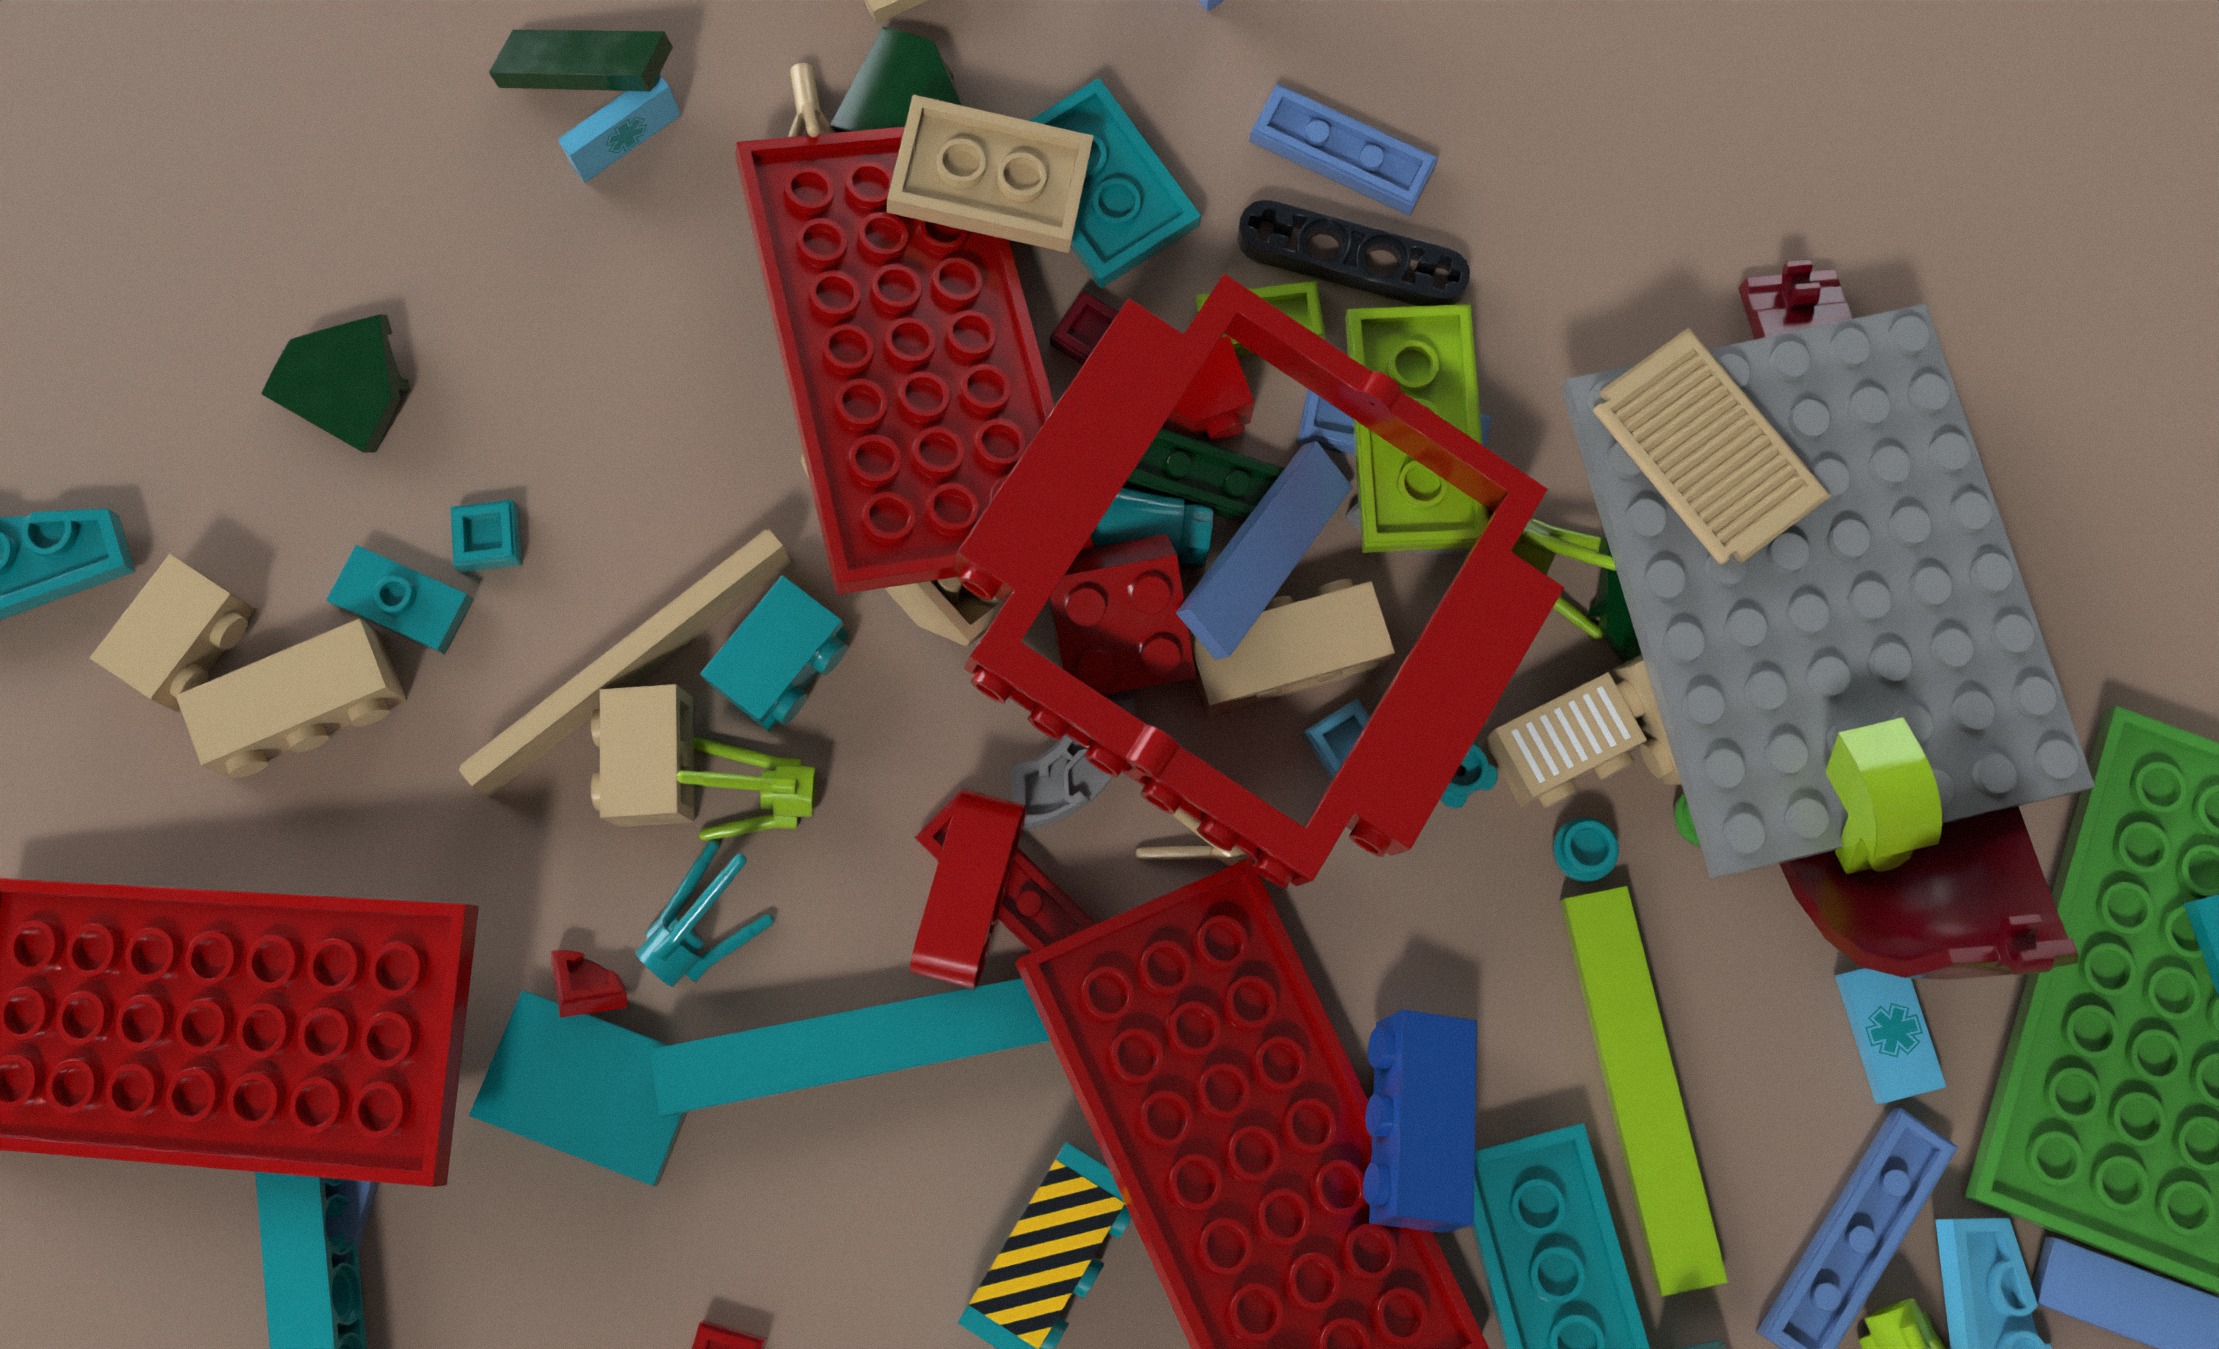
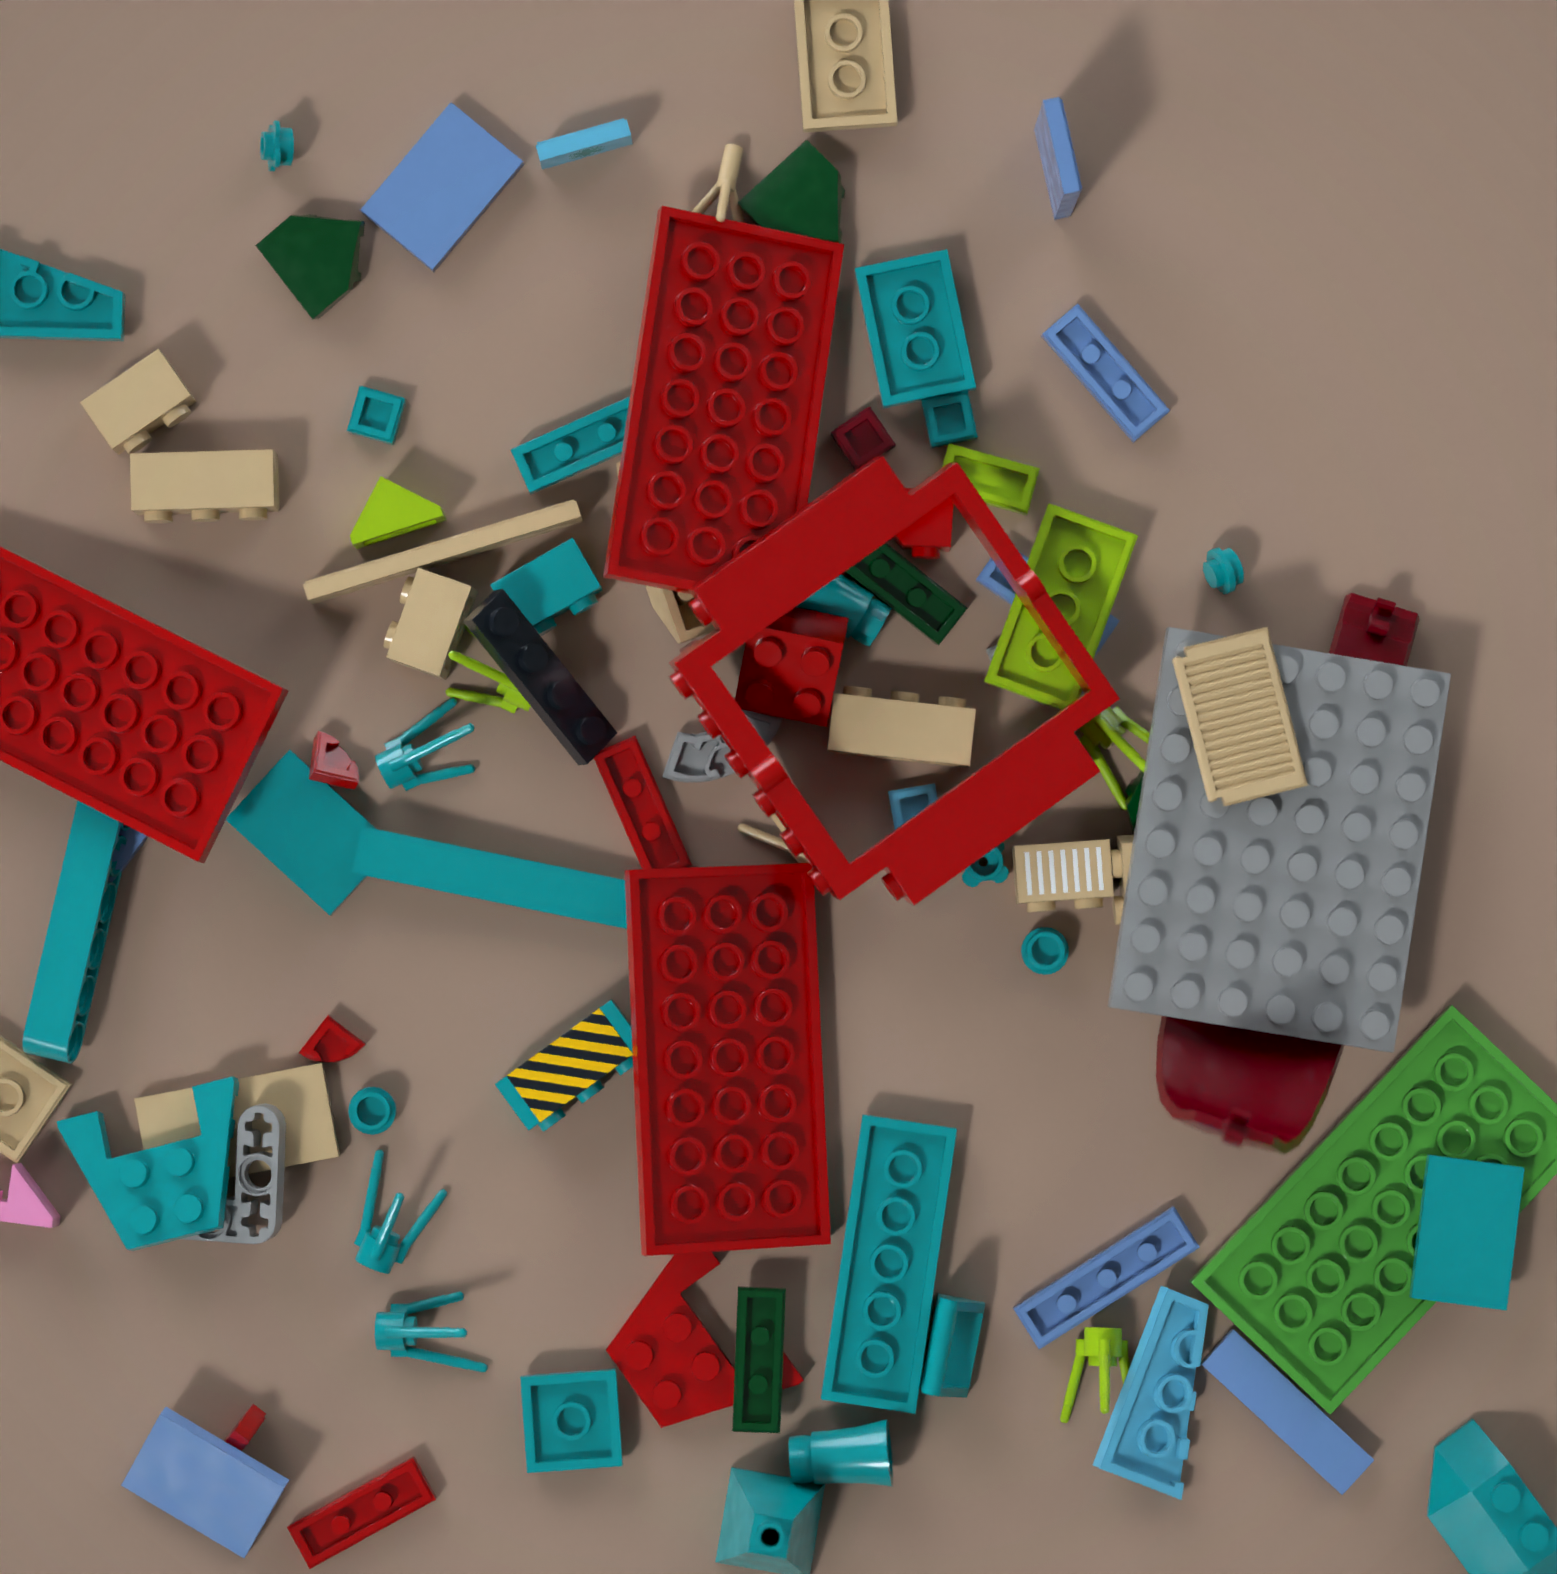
camera: 20 degrees right, 10 degrees up
teal plate [326,545,473,655] -> none
dark green tile [489,30,673,91] -> none
tan plate [886,95,1094,253] -> none
red beam [910,788,1027,990] -> none
medium blue tile [1176,441,1353,660] -> none
black beam [1237,200,1470,306] -> none
blue brick [1363,1009,1477,1233] -> none
lime tile [1560,886,1728,1296] -> none
lime brick [1825,717,1942,874] -> none
medium azure tile [1835,968,1947,1104] -> none
none -> teal plate [260,121,294,172]
none -> lime slope [350,476,447,549]
none -> medium blue tile [360,102,524,272]
none -> black plate [463,589,617,765]
none -> teal plate [510,396,630,495]
none -> teal tile [921,391,978,449]
none -> teal plate [1203,548,1244,594]

